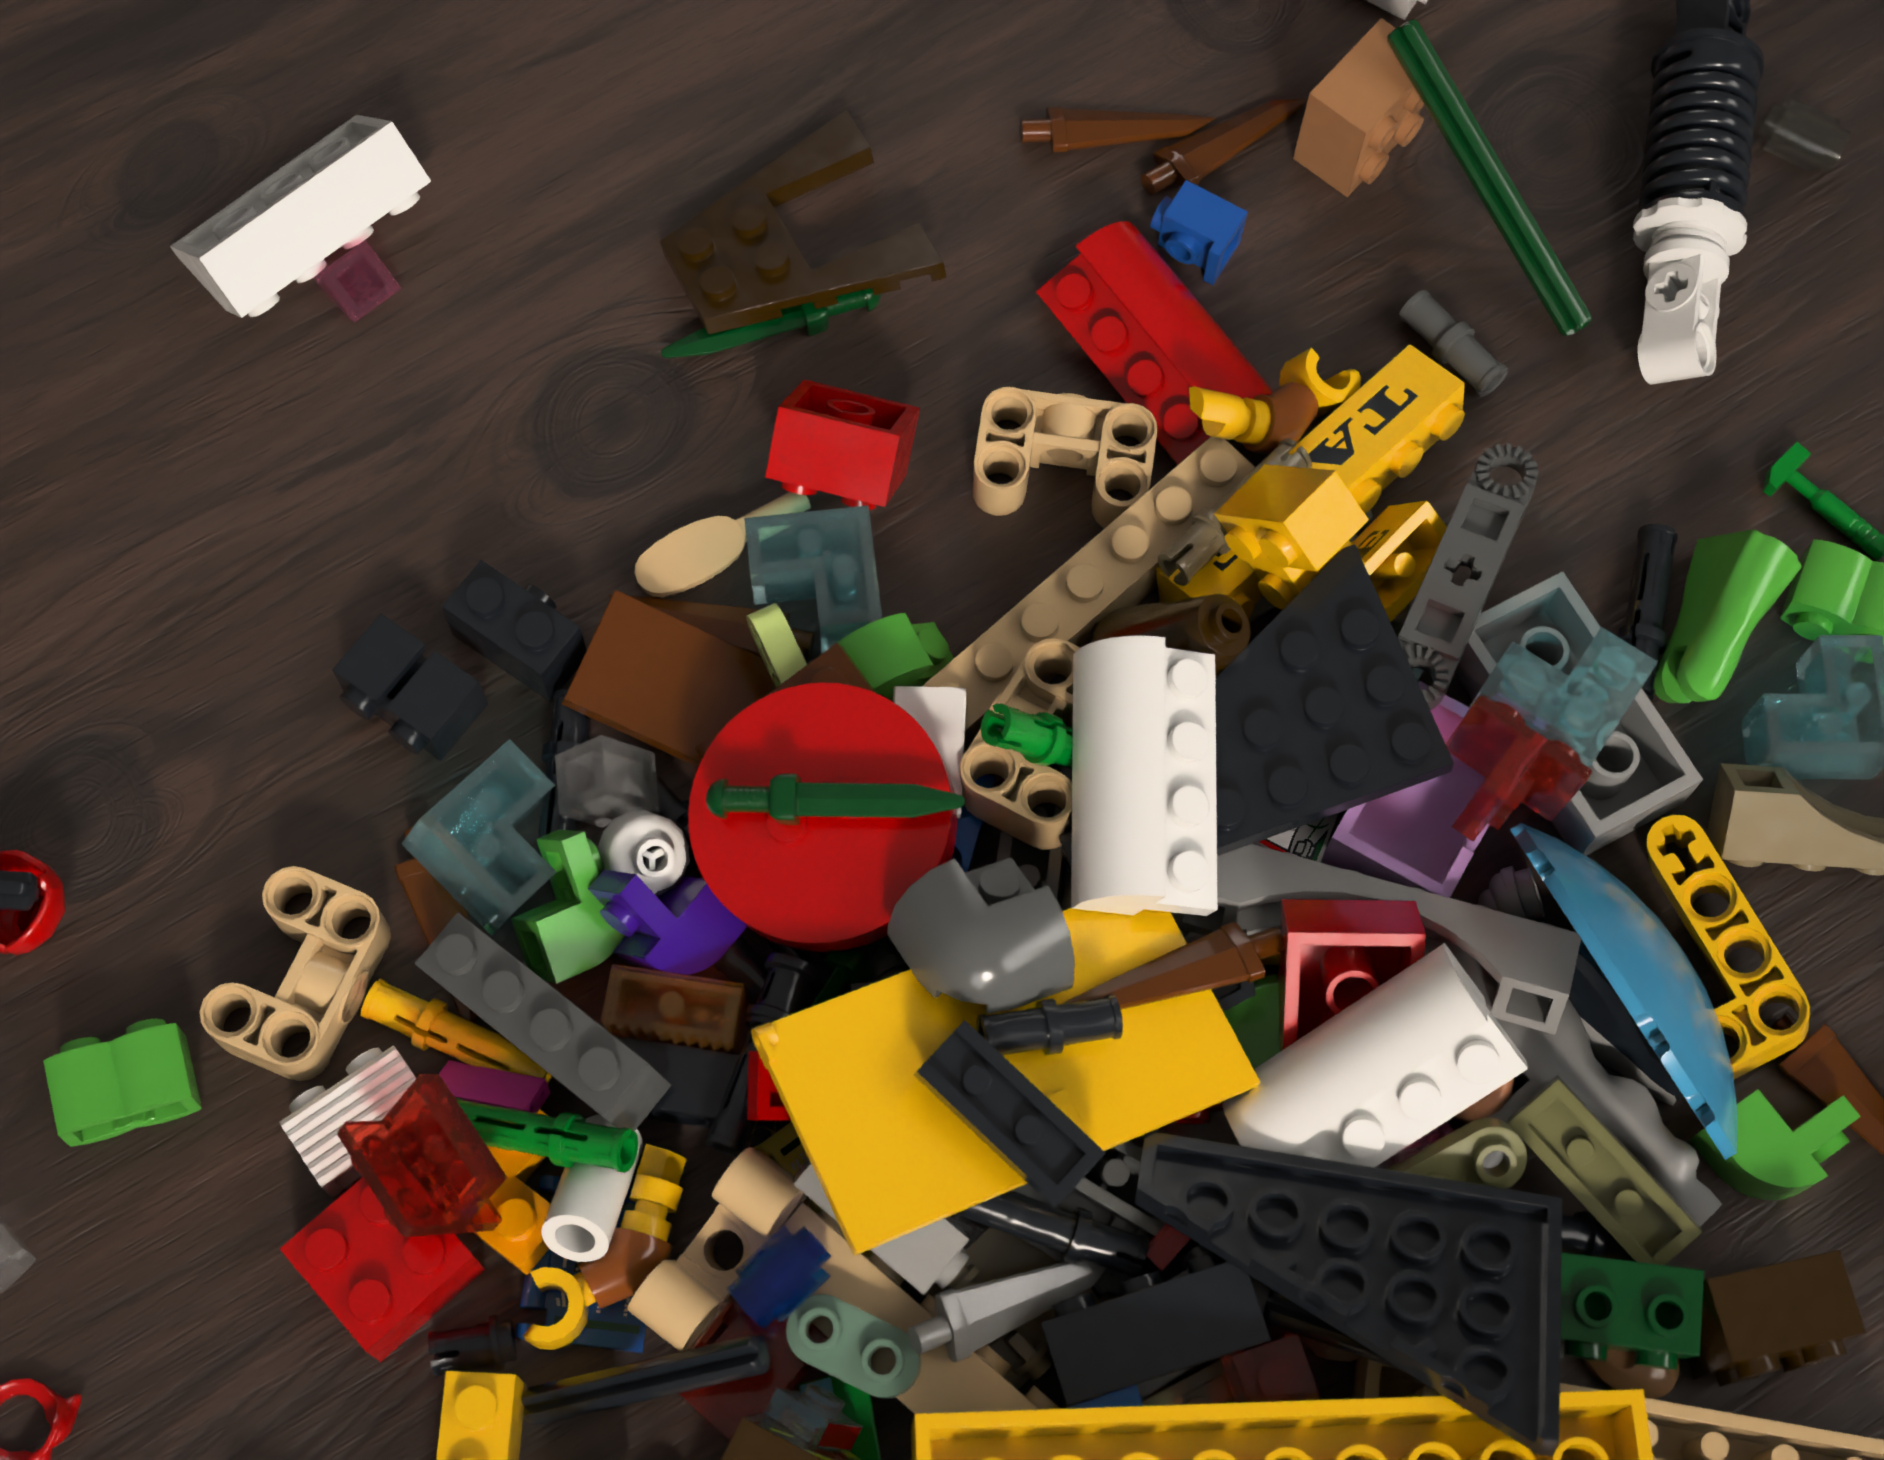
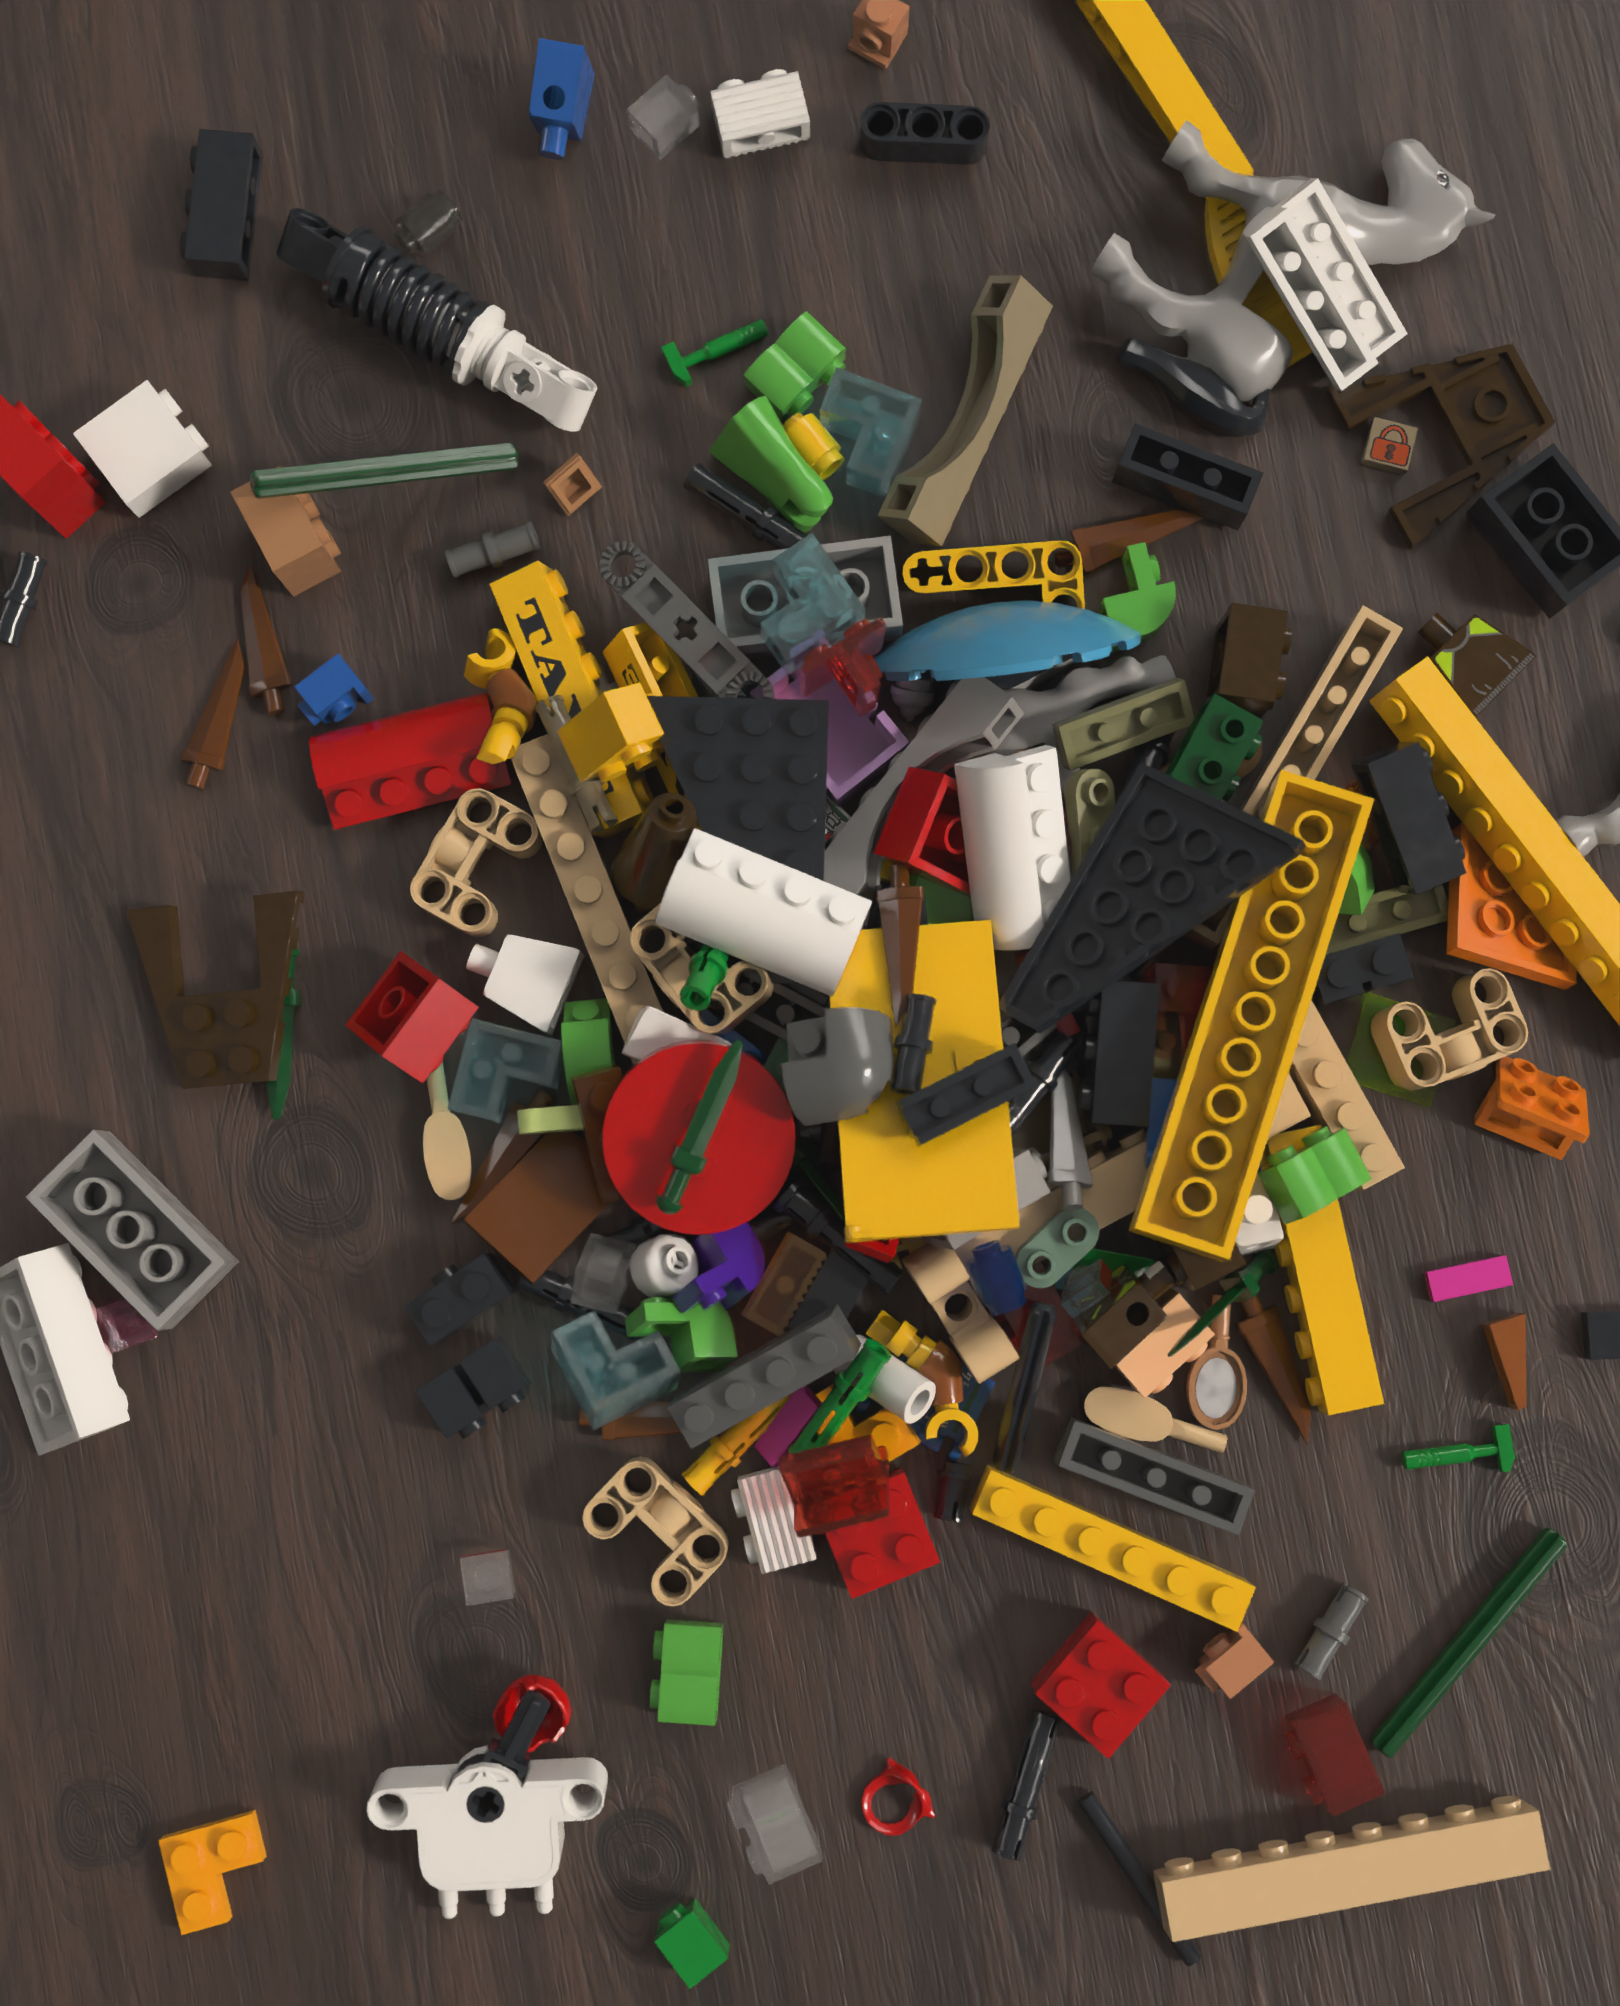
camera: 65 degrees left, 15 degrees up
none -> light grey brick [26,1129,239,1331]
none -> clear plate [460,1548,516,1606]
none -> white torso [466,934,585,1036]
none -> medium nougat slope [543,453,602,516]
none -> yellow brick [783,413,845,480]

